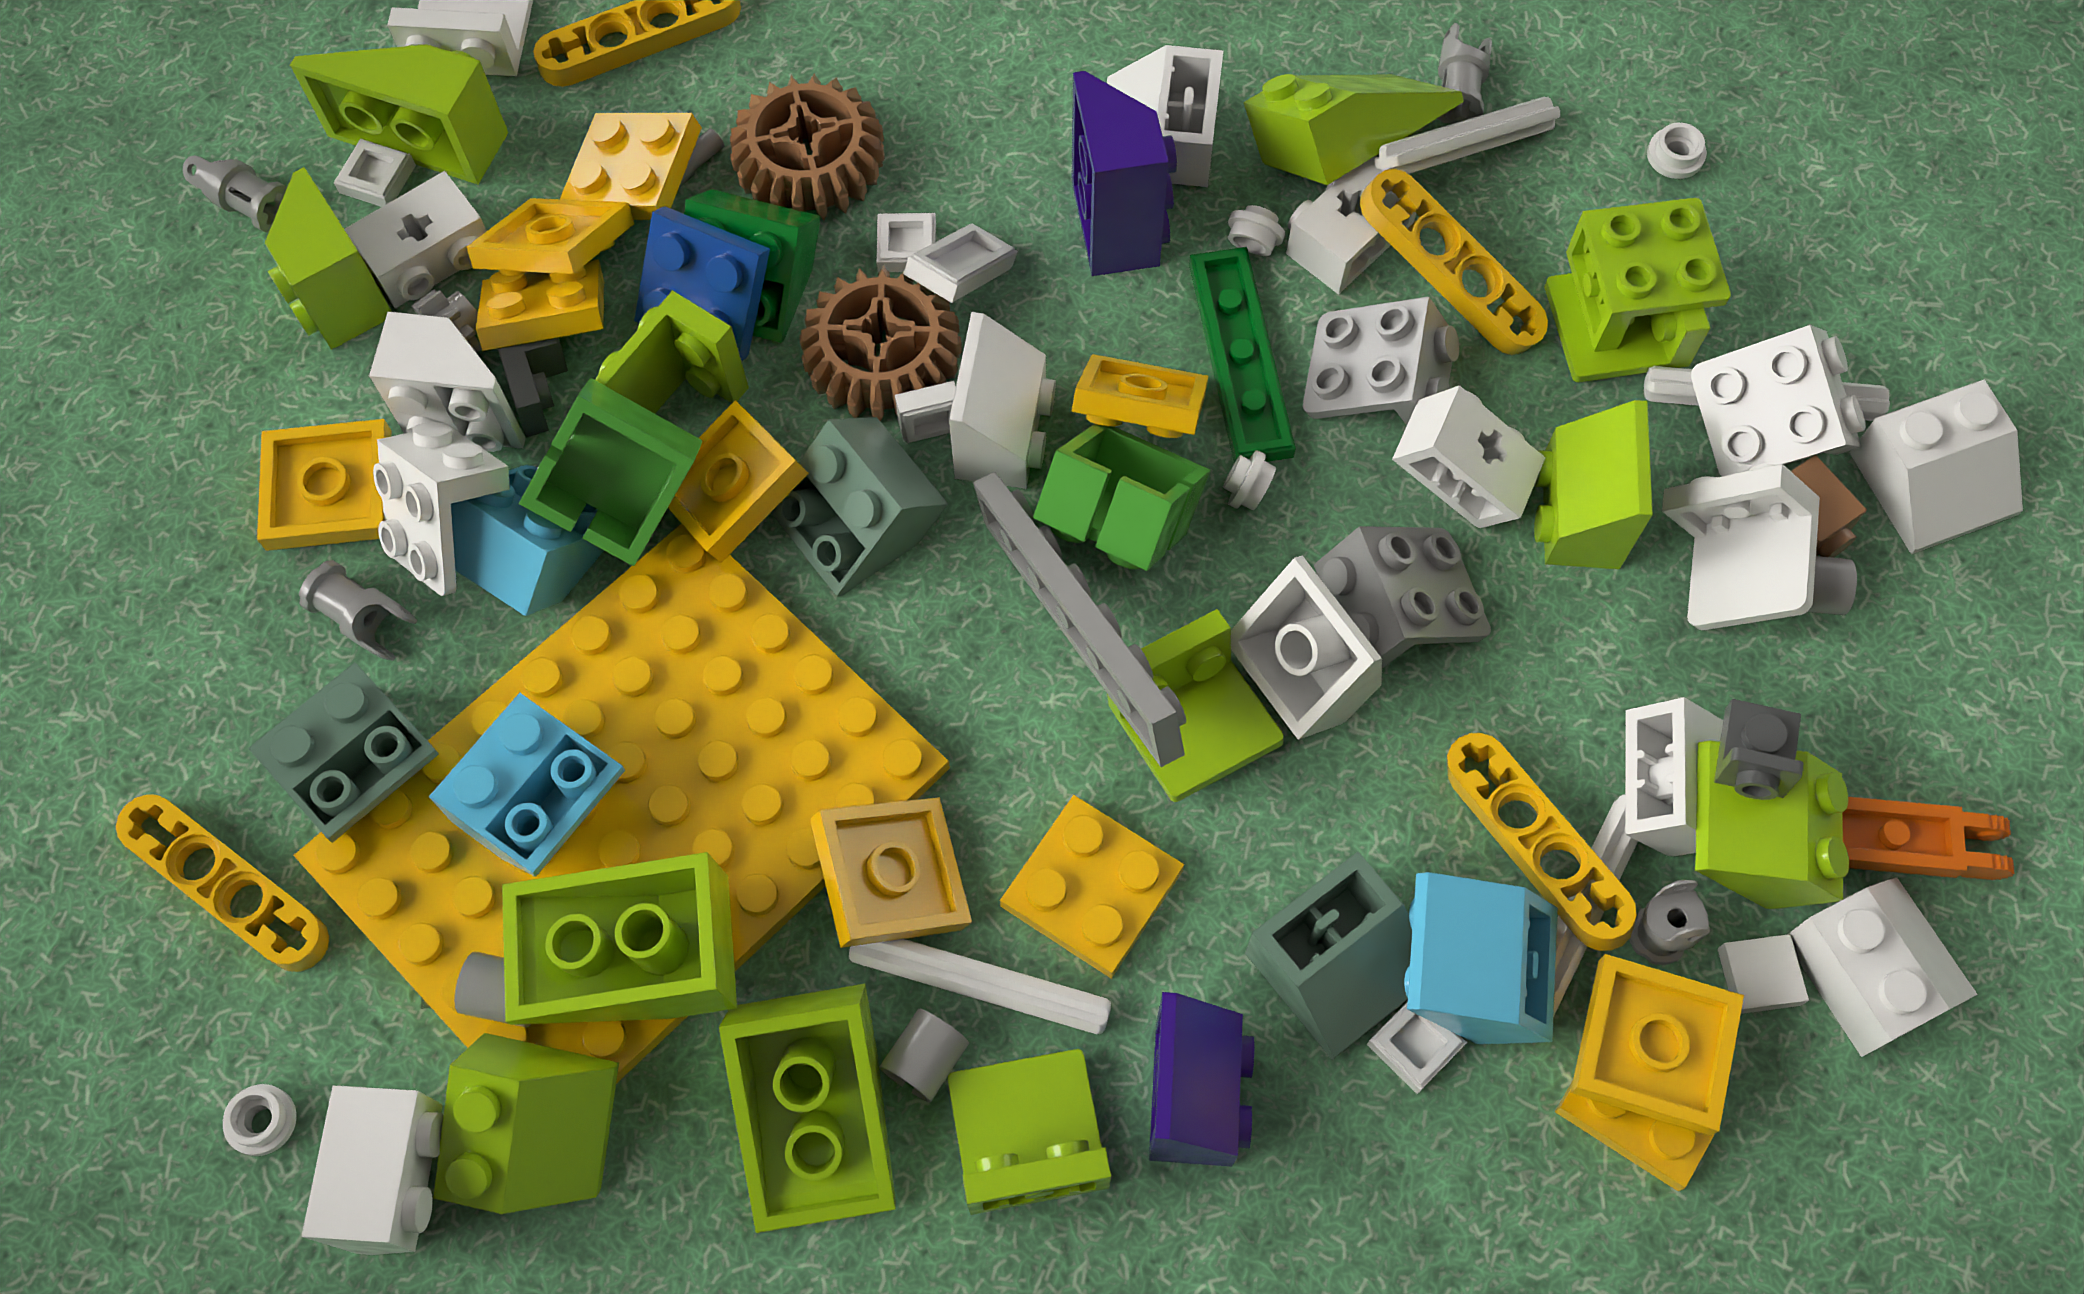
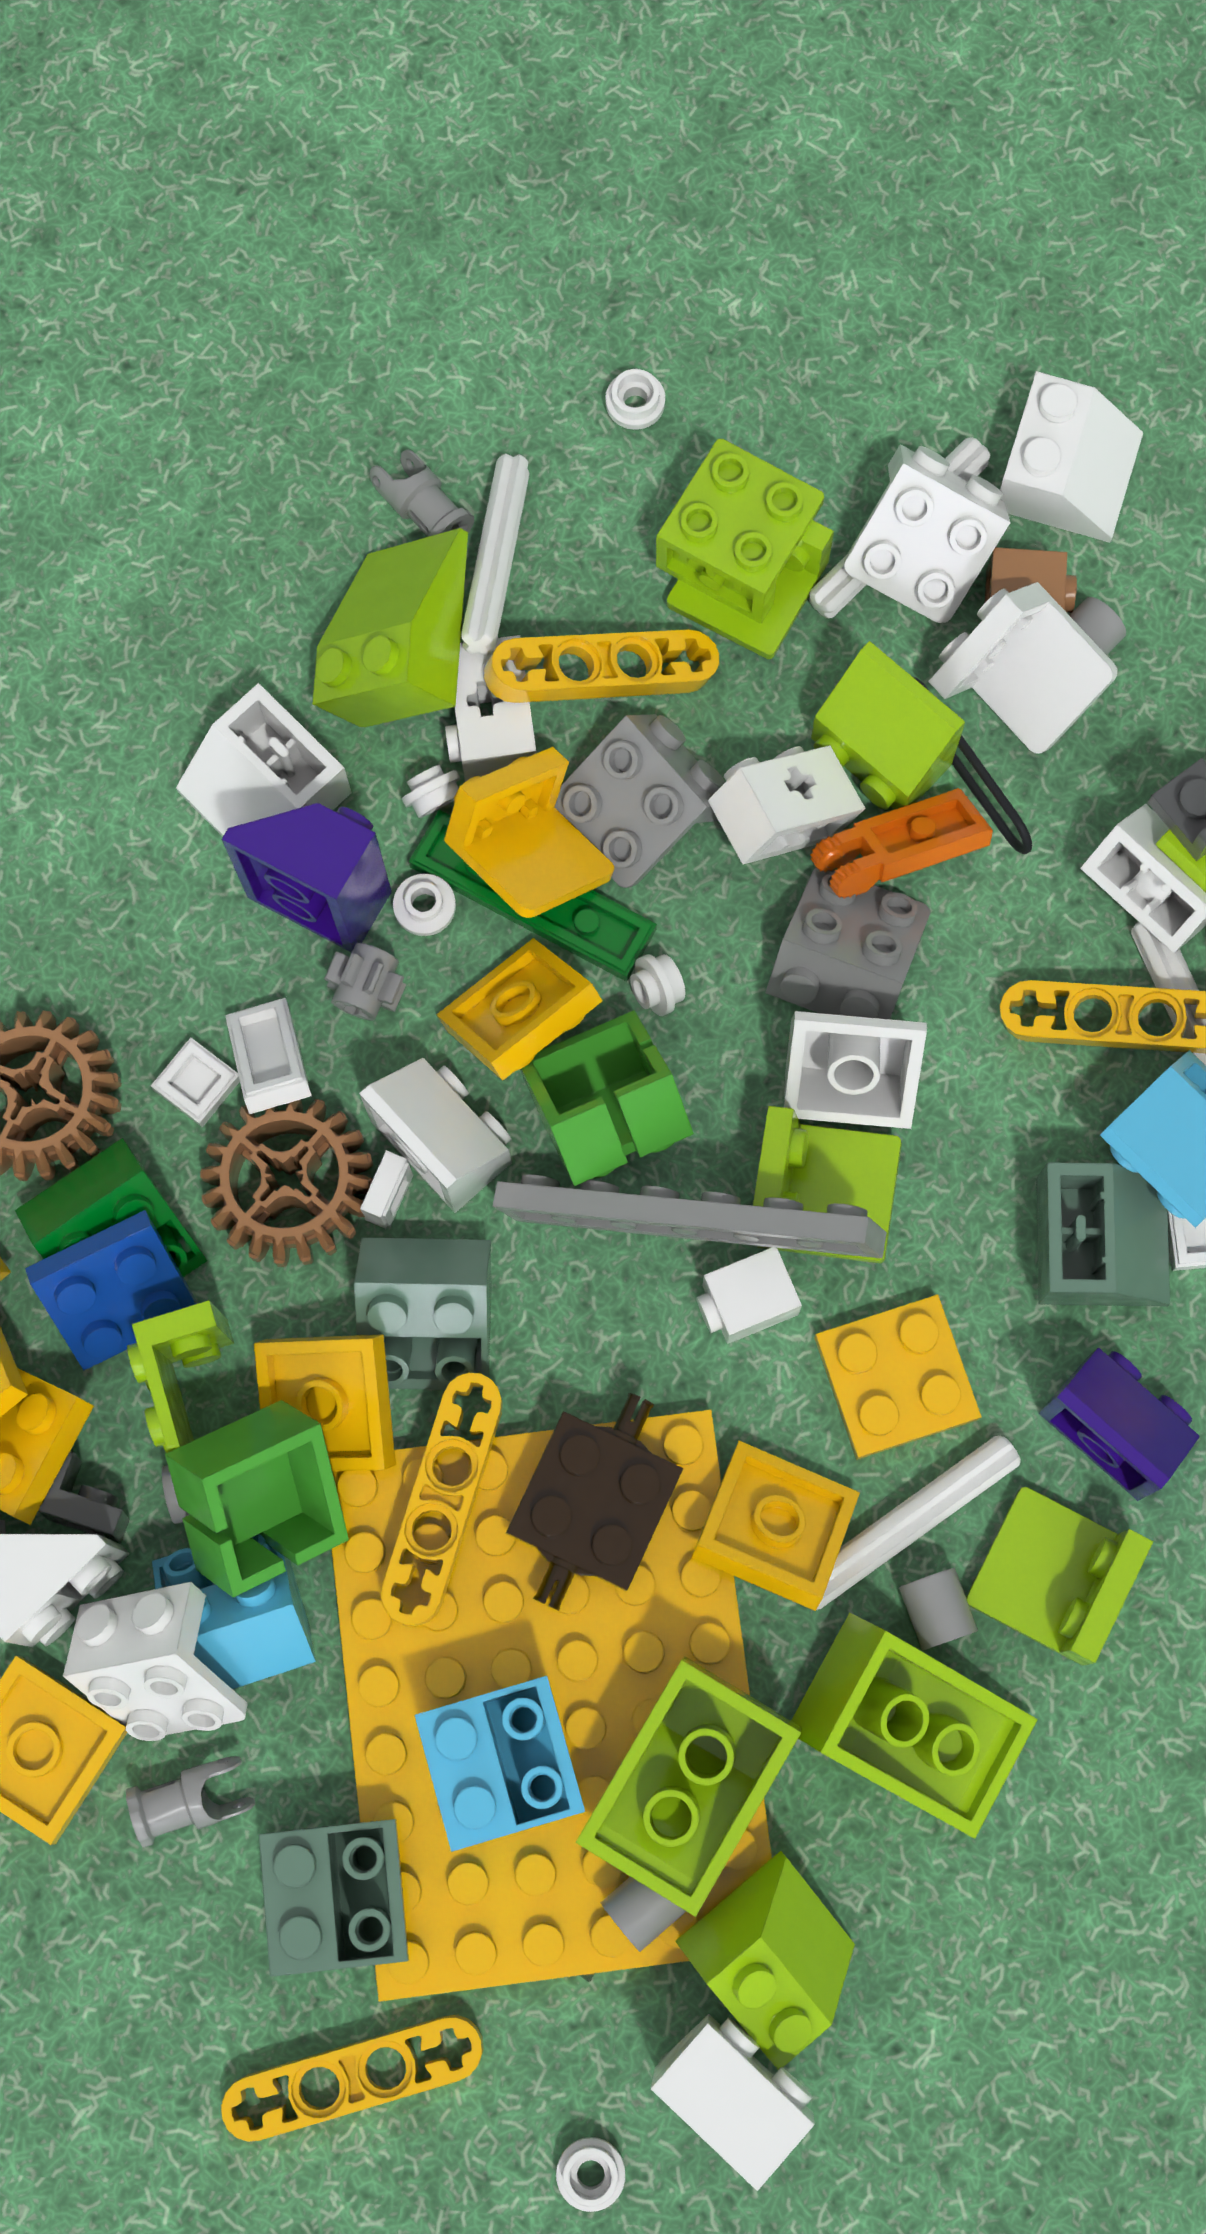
camera: 50 degrees left, 10 degrees up
none -> light grey gear [324,943,406,1021]
none -> yellow beam [381,1372,503,1627]
none -> white plate [393,874,456,936]
none -> yellow bracket [444,747,614,918]
none -> dark brown plate [505,1393,684,1611]
none -> white brick [696,1247,802,1344]
none -> orange hinge [810,788,993,899]
none -> black piece [912,676,1032,854]

